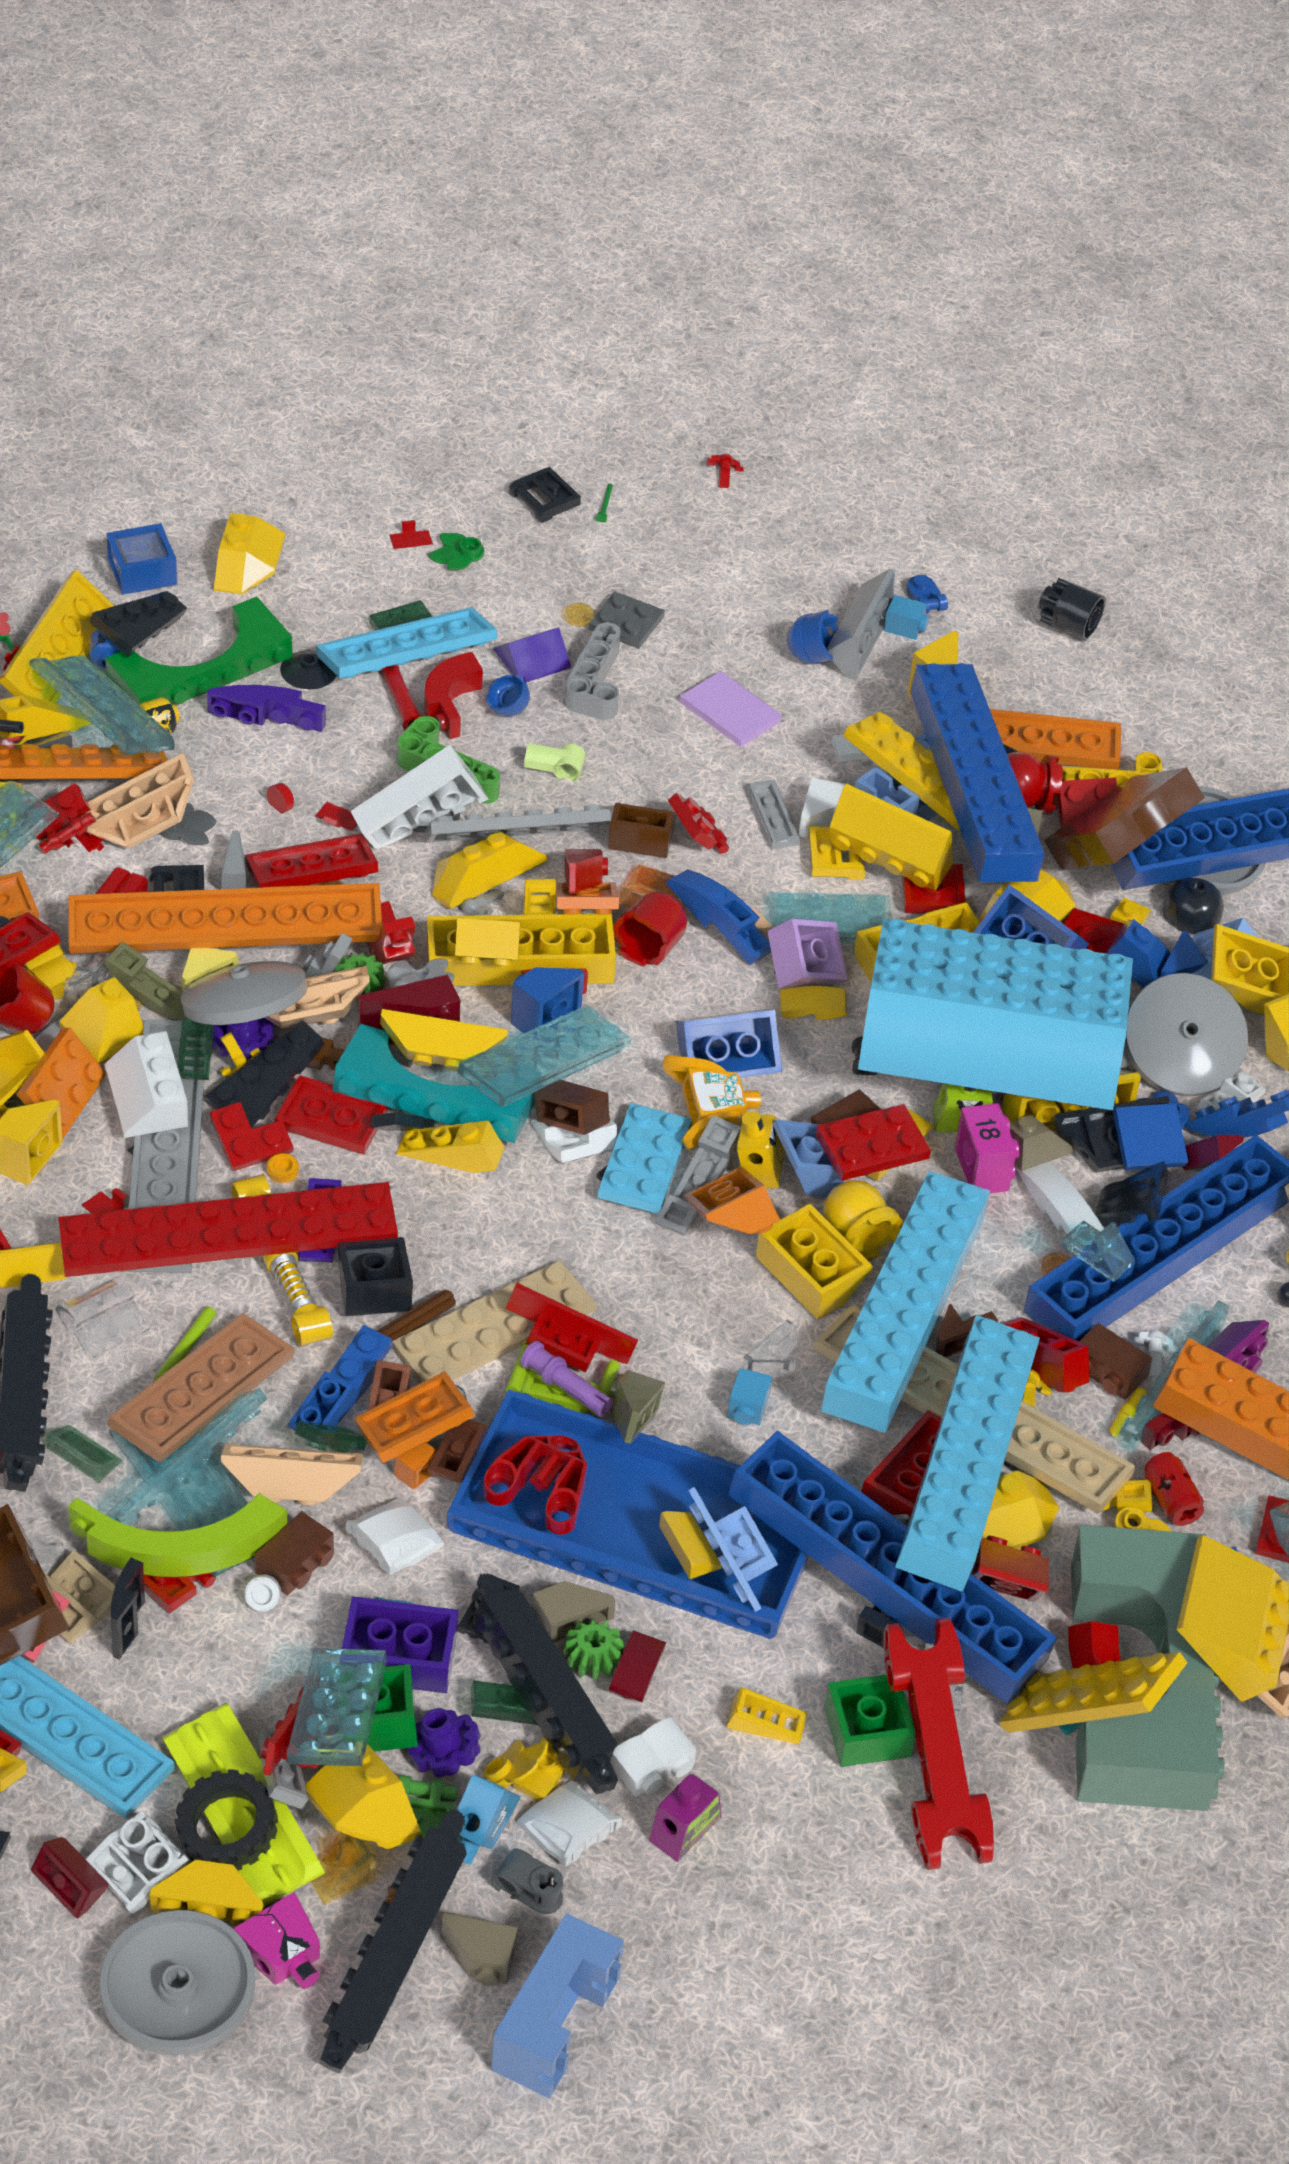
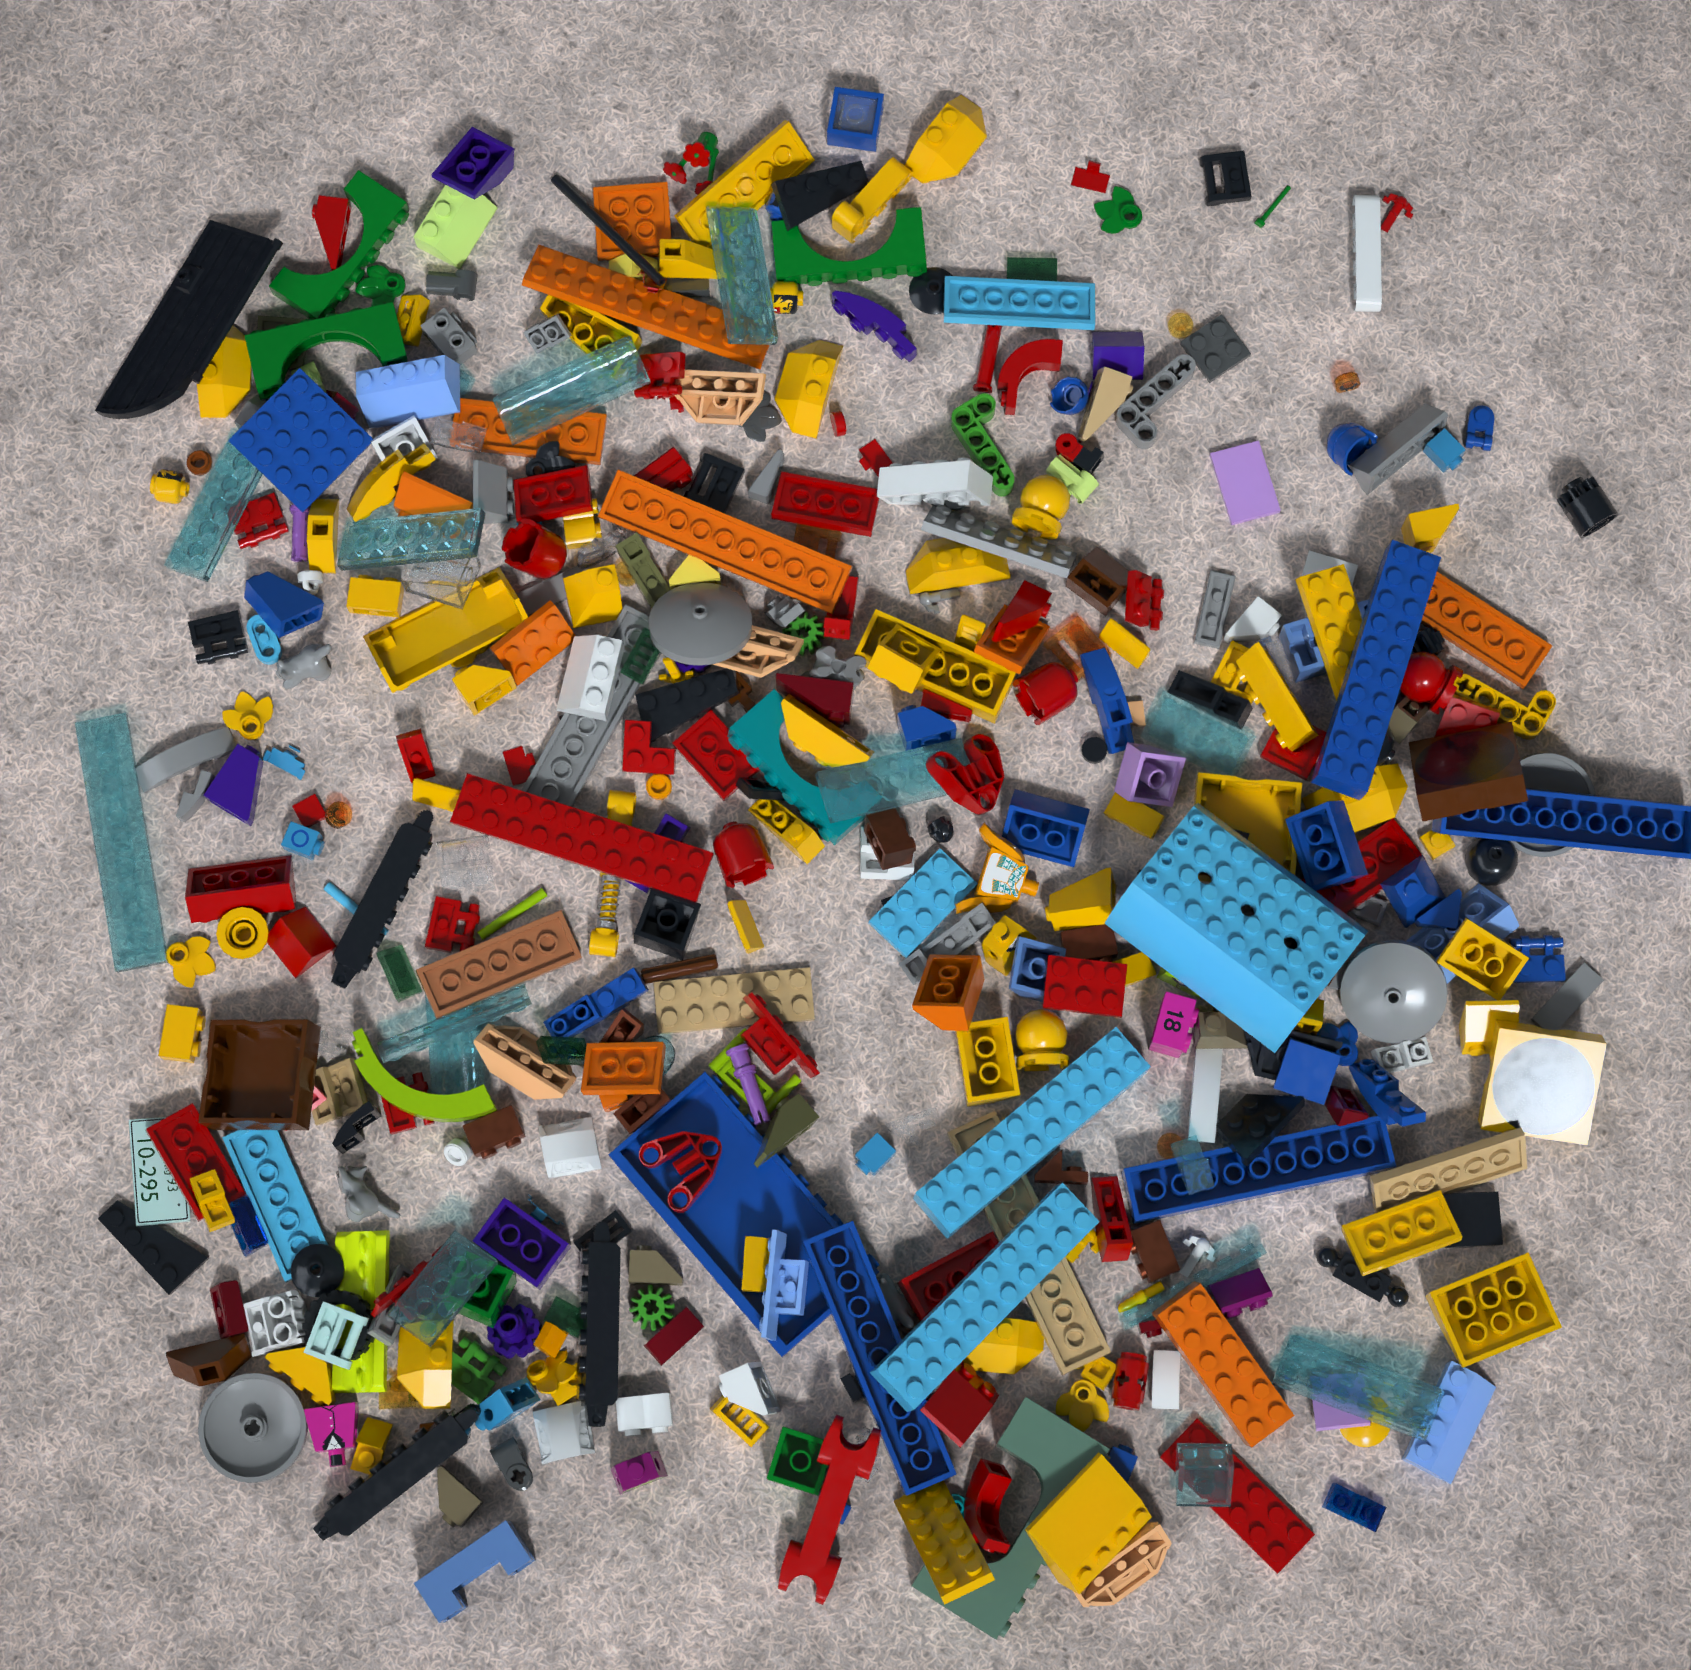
camera: 35 degrees right, 30 degrees up
none -> reddish brown slope [166,1334,252,1387]
none -> clear blue slope [229,1196,268,1257]
none -> black dish [291,1244,345,1298]
none -> light aqua plate [303,1301,369,1370]
none -> light grey animal [336,1166,401,1222]
none -> yellow slope [350,1417,393,1475]
none -> red plate [425,896,480,953]
none -> light orange tile [533,1321,567,1358]
none -> red cylinder [713,821,774,888]
none -> white slope [719,1361,781,1416]
none -> yellow slope [727,900,764,954]
none -> yellow wedge [775,340,843,439]
none -> yellow beam [832,157,913,244]
none -> red connector [926,734,1005,815]
none -> black plate [928,816,954,843]
none -> yellow tile [1012,474,1070,540]
none -> yellow slope [1045,867,1117,931]
none -> leg [1056,433,1104,475]
none -> tan slope [1077,367,1133,443]
none -> black tile [1081,737,1107,764]
none -> yellow slope [1099,618,1151,669]
none -> white slope [1152,1350,1181,1409]
none -> black slope [1168,670,1253,730]
none -> clear orange tile [1334,372,1361,393]
none -> white beam [1352,195,1382,312]

